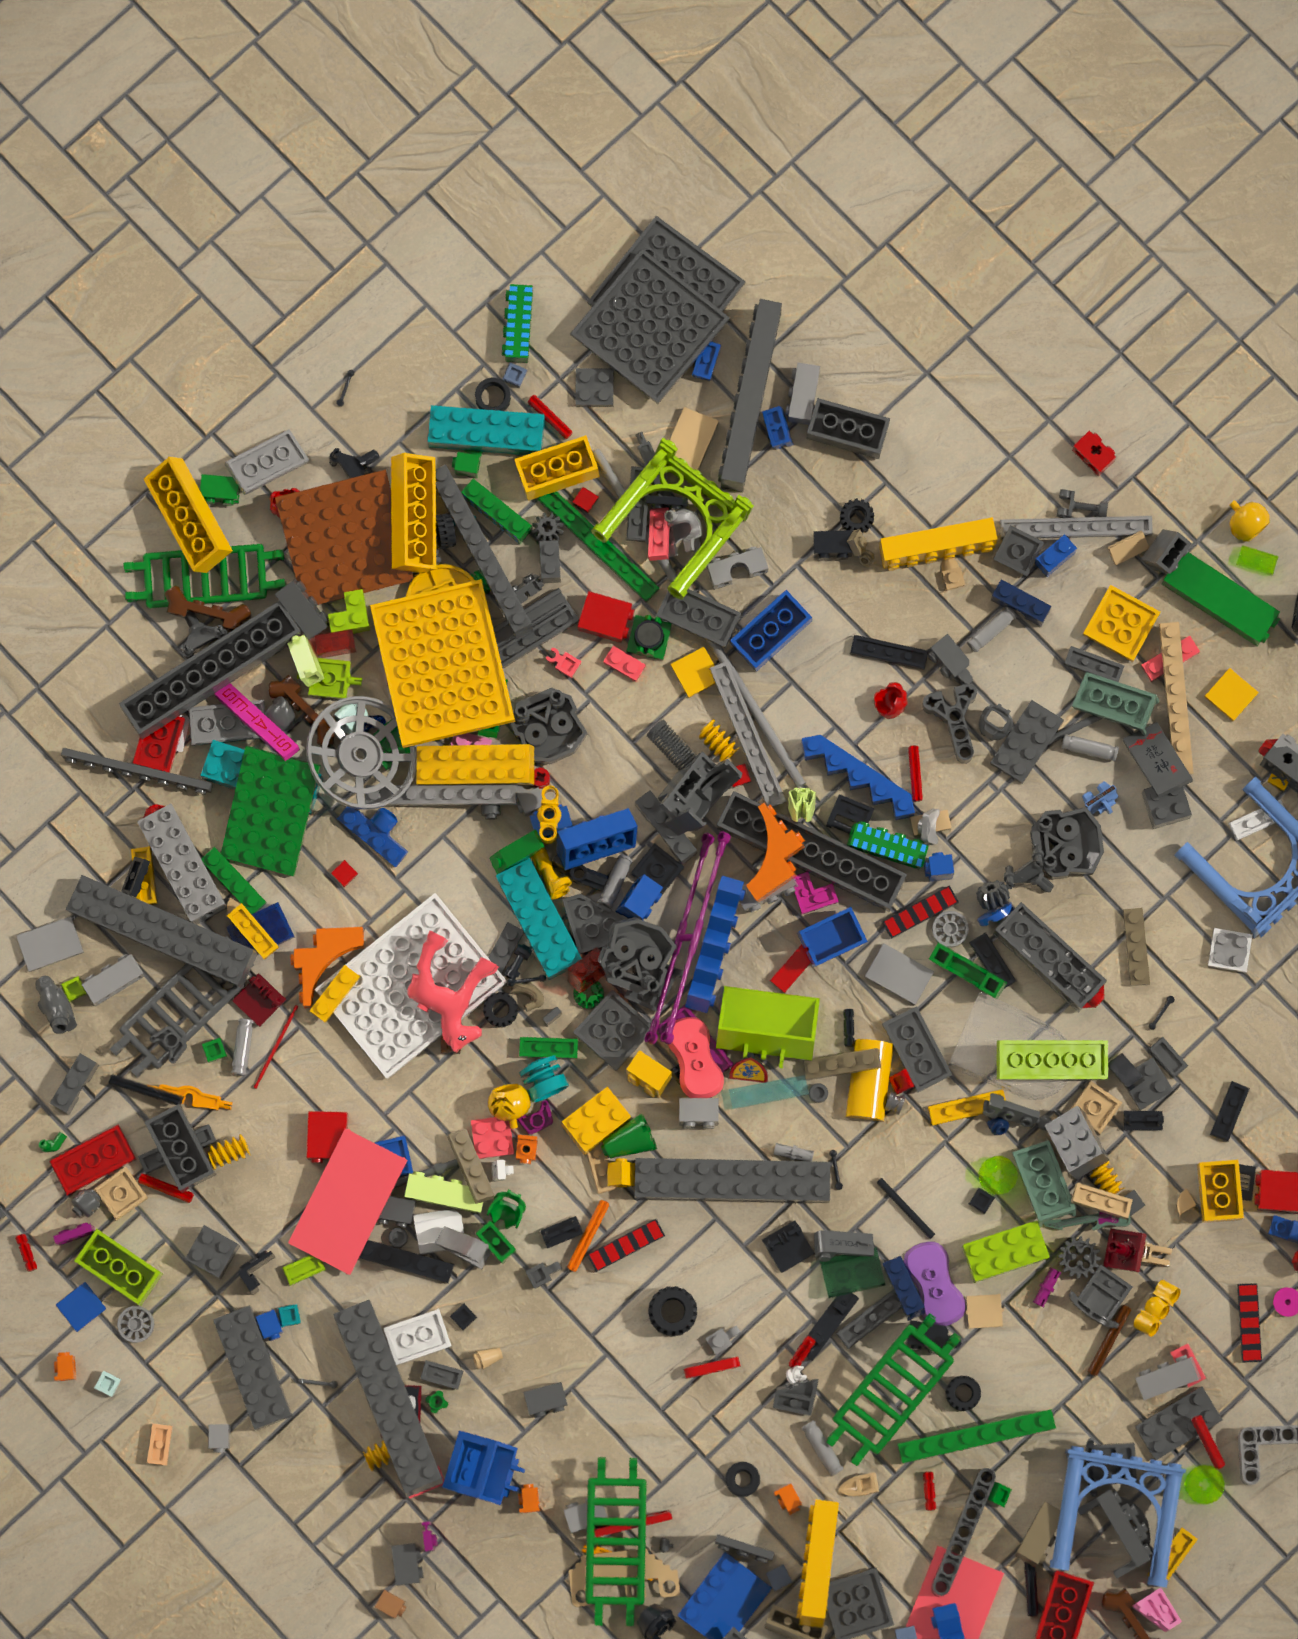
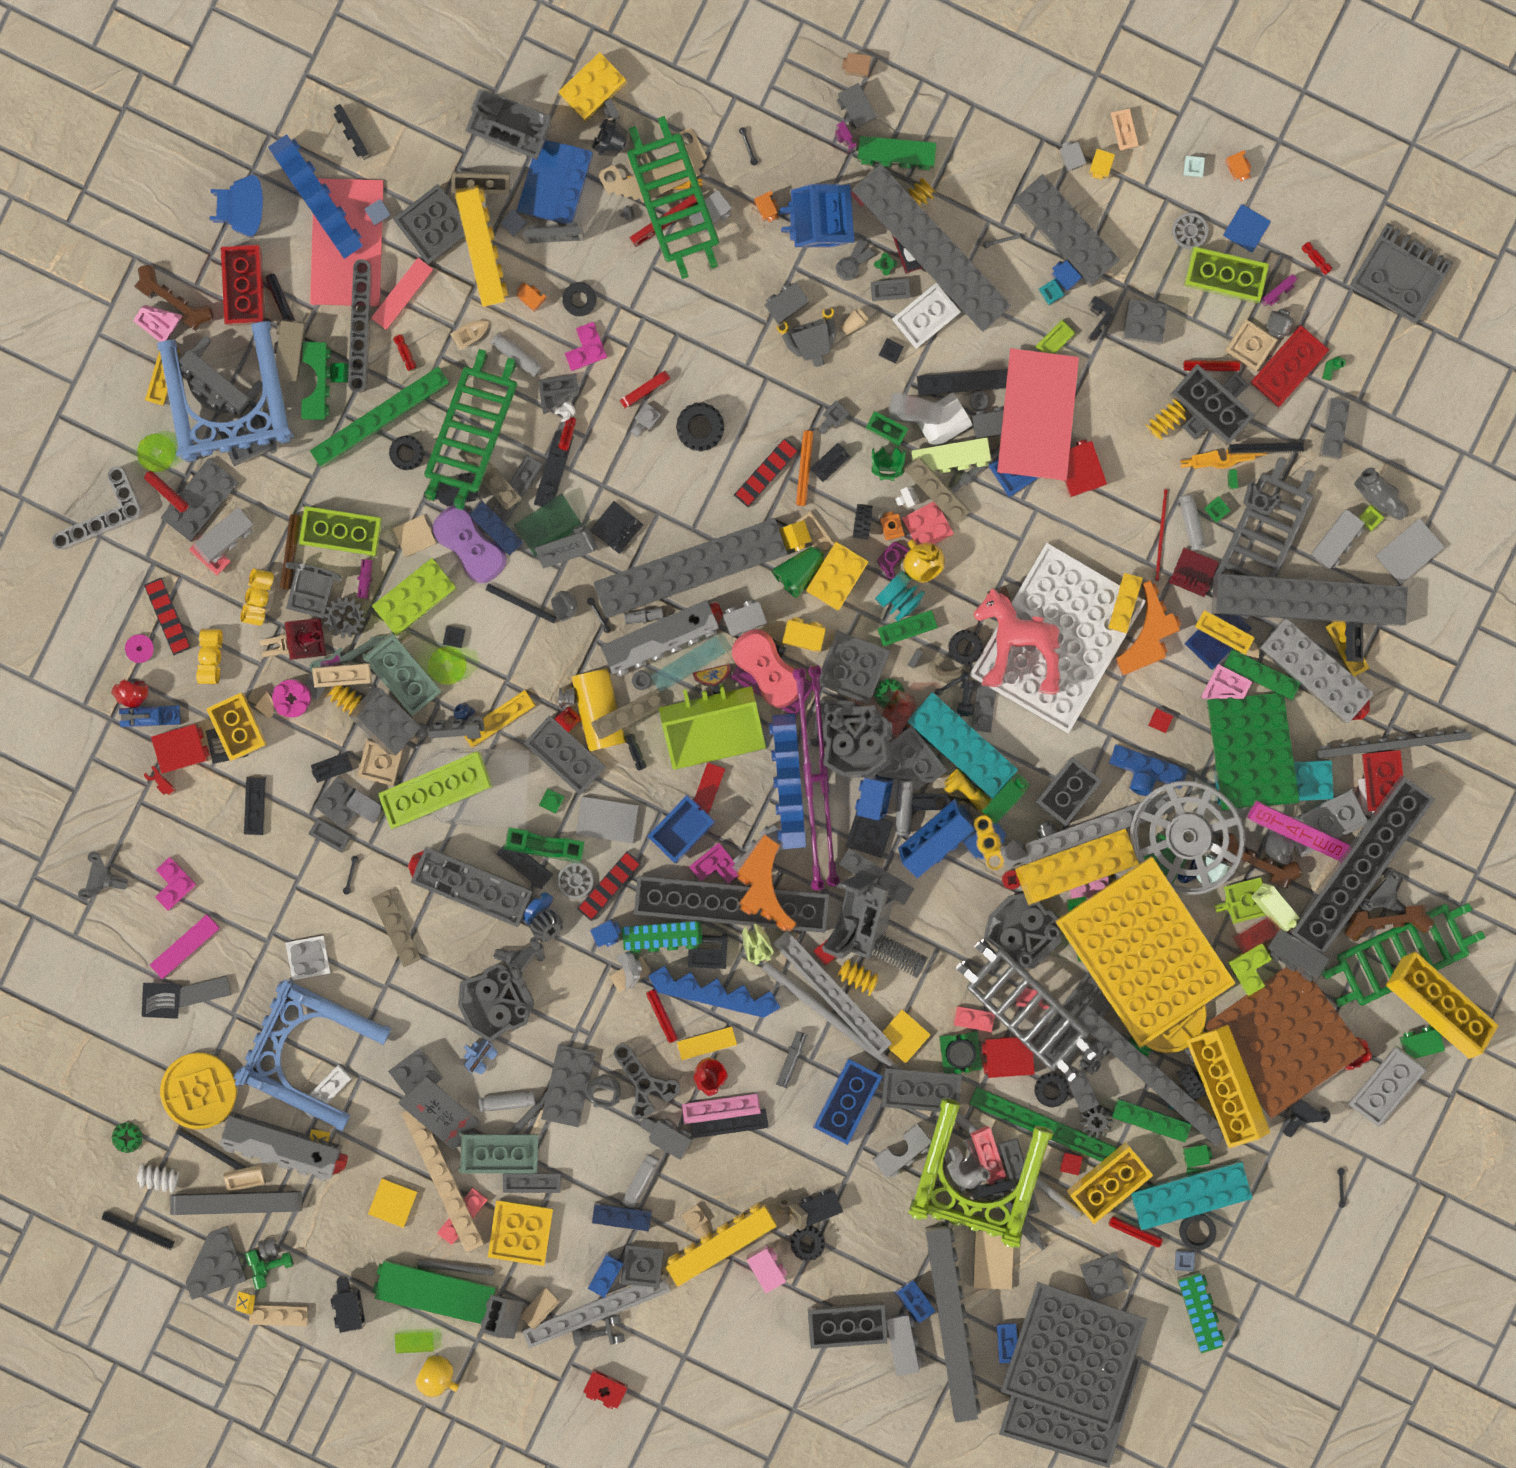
camera: 155 degrees right, 10 degrees up
none -> yellow piece [196,629,223,685]
none -> dark pink plate [272,678,312,718]
none -> lime brick [299,506,383,557]
none -> green arch [301,342,331,421]
none -> coral tile [371,258,433,330]
none -> dark grey bar [417,1259,495,1276]
none -> dark tan plate [458,441,522,511]
none -> green plate [539,788,564,814]
none -> dark grey hair [551,590,578,621]
none -> dark pink plate [565,322,607,372]
none -> piece [600,600,723,676]
none -> yellow tile [677,1026,737,1060]
none -> bright pink tile [682,1093,761,1124]
none -> black hinge [739,127,758,166]
none -> bright pink brick [747,1244,787,1293]
none -> dark grey torso [776,308,837,367]
none -> dark grey pin [776,1031,808,1089]
none -> dark grey piece [836,237,875,281]
none -> black tyre [853,504,873,540]
none -> green brick [857,136,936,171]
none -> bar [956,939,1100,1081]
none -> black tyre [1034,1072,1069,1108]
none -> dark grey brick [1035,757,1102,826]
none -> yellow brick [1089,149,1115,180]
none -> bright pink wing [1201,664,1252,699]
none -> green tile [1227,469,1238,490]

